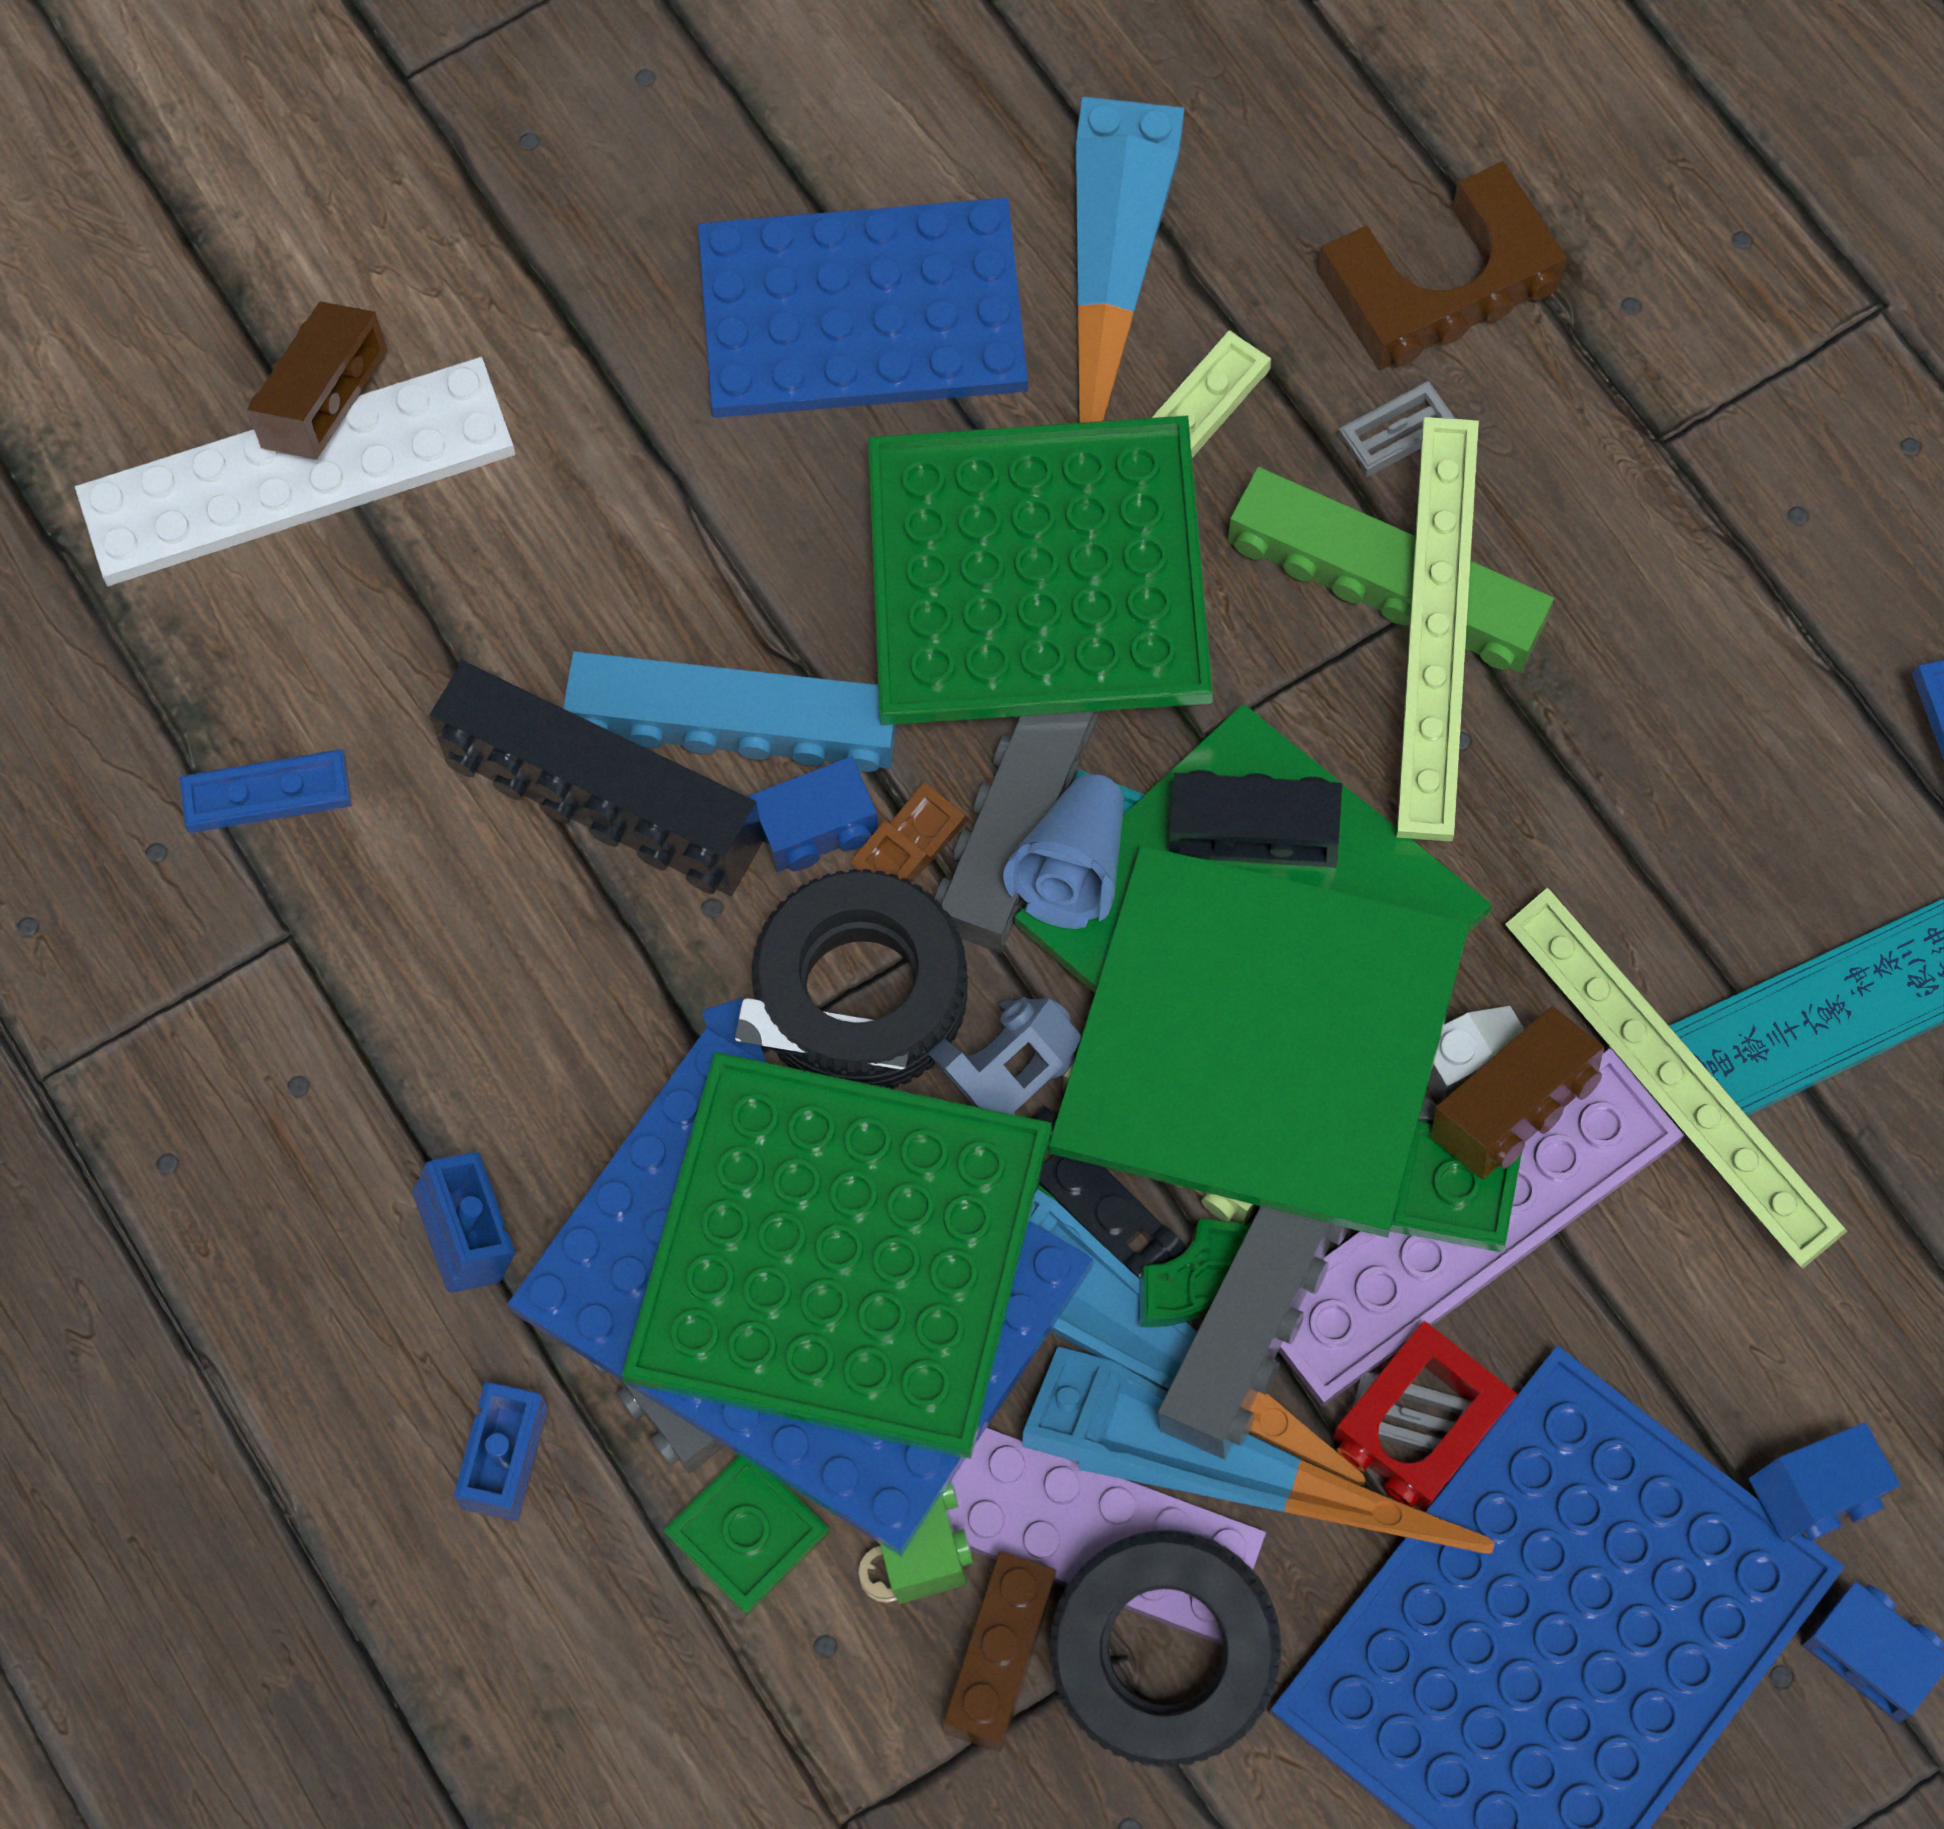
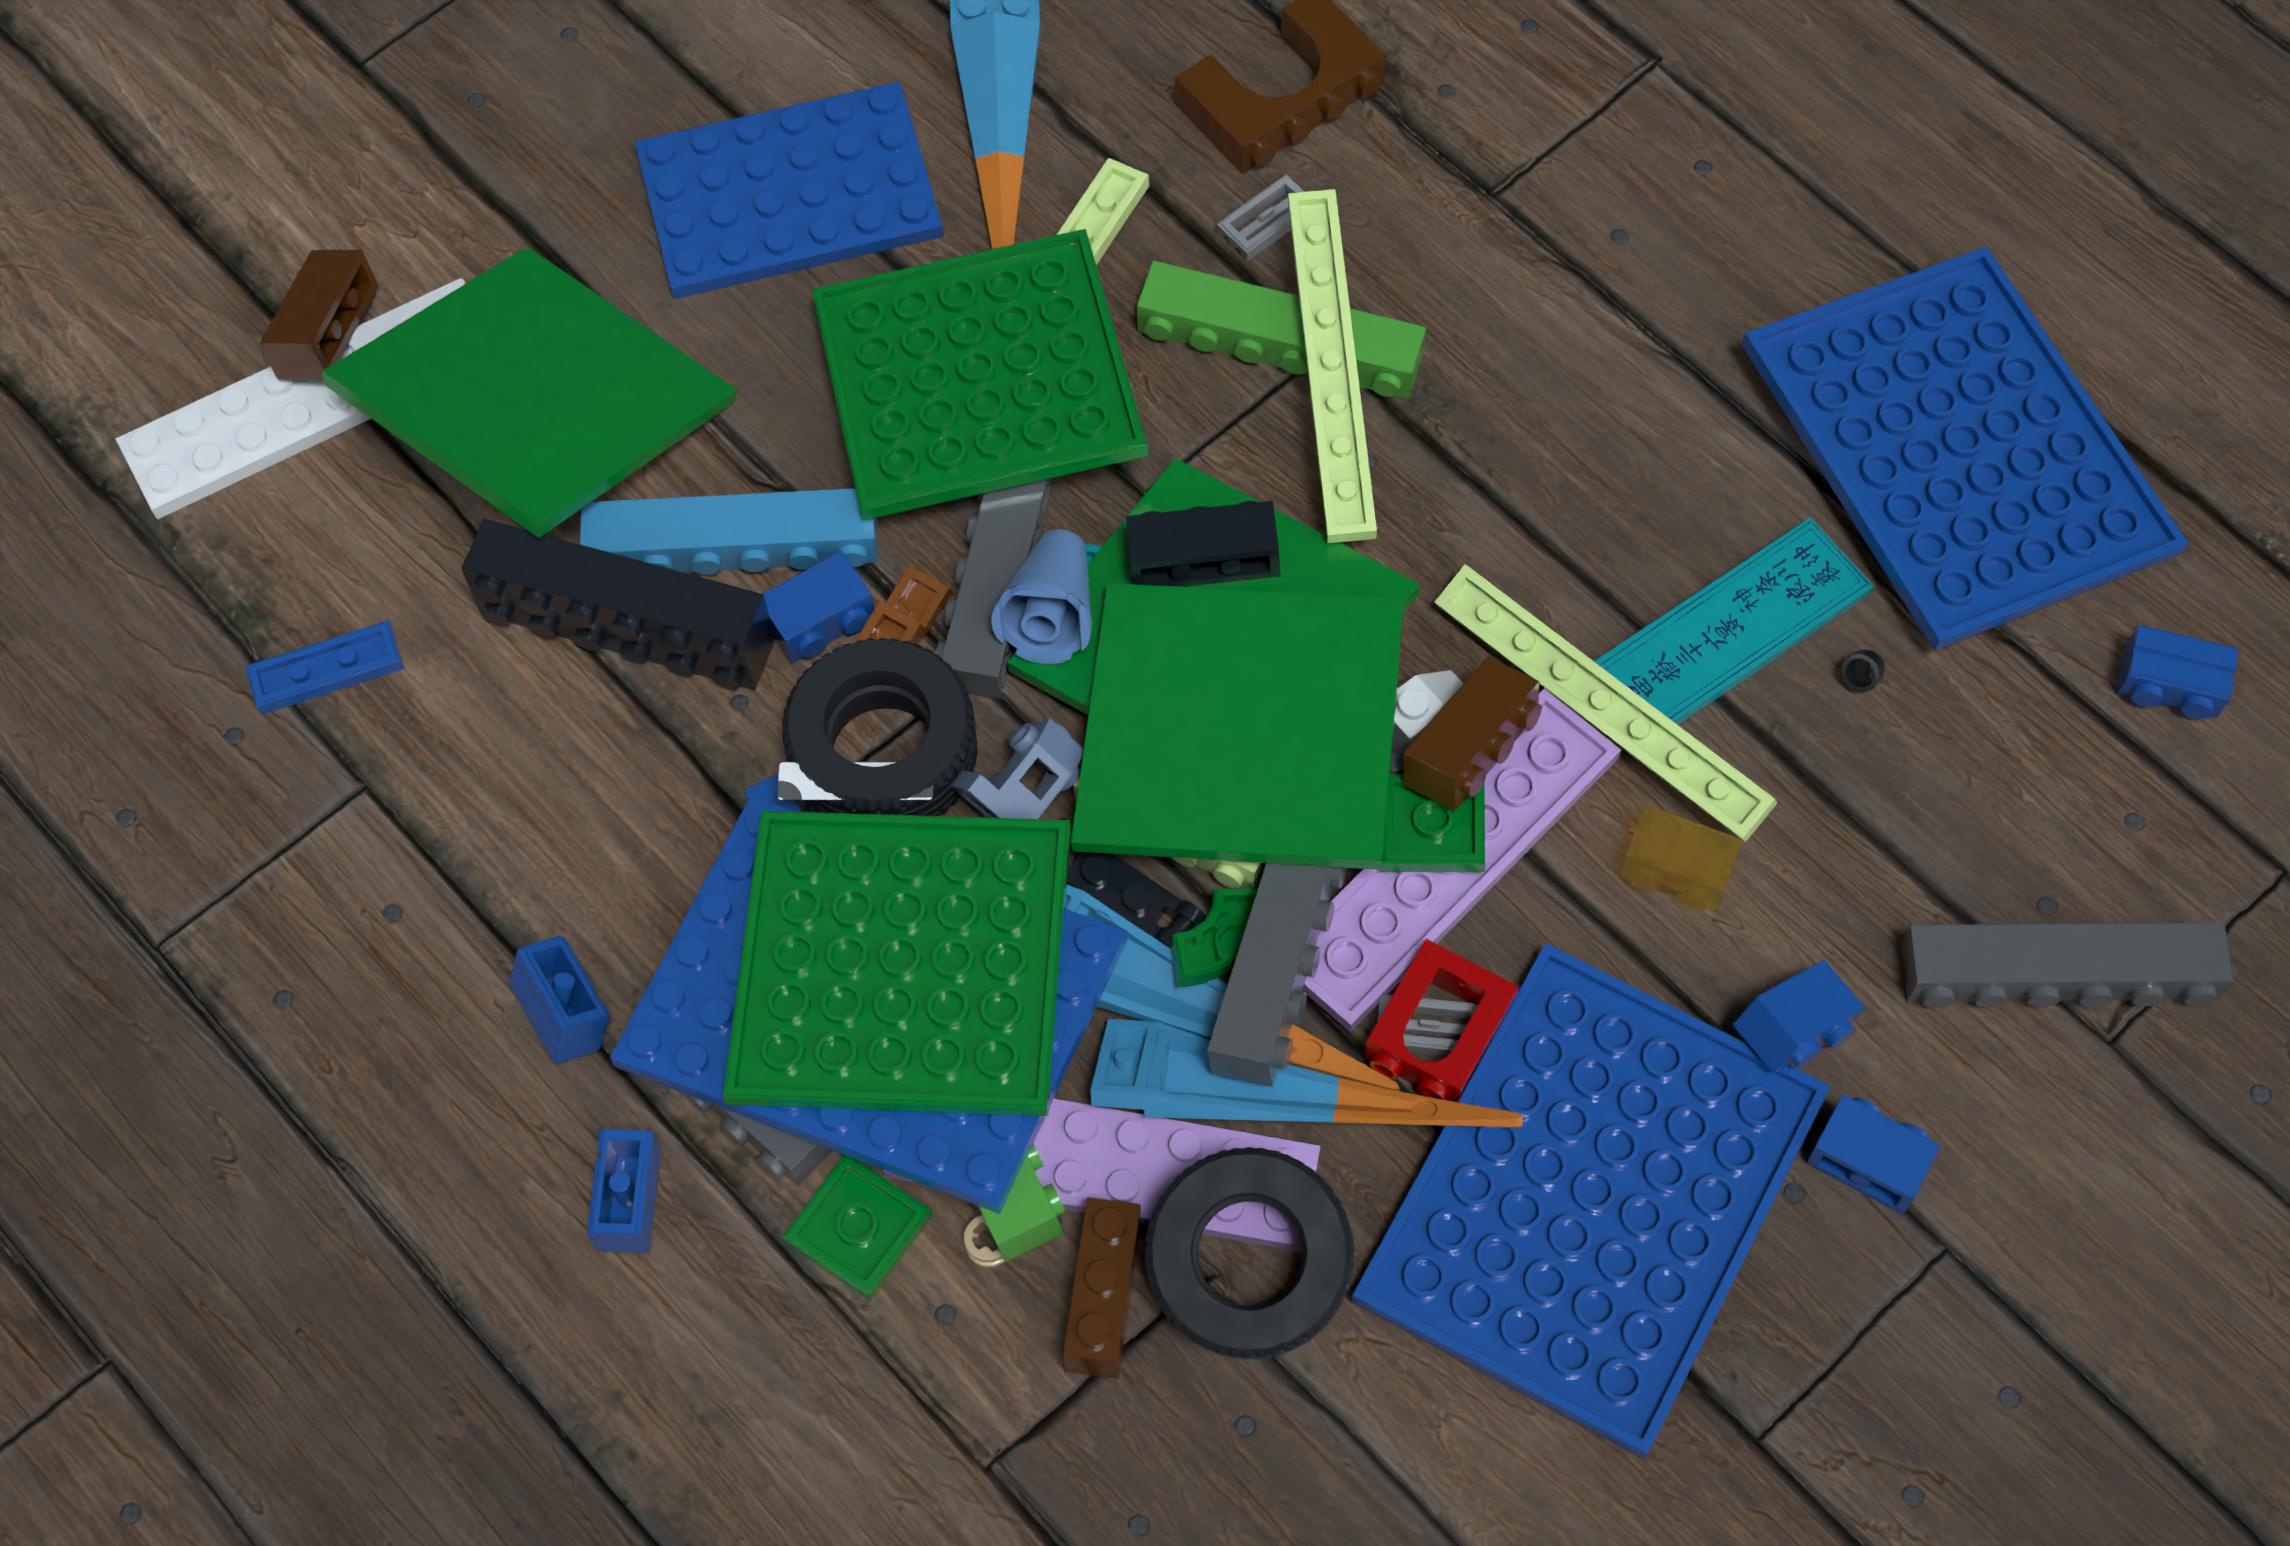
camera: 10 degrees left, 5 degrees down
none -> green tile [322,247,737,538]
none -> clear yellow brick [1619,804,1743,912]

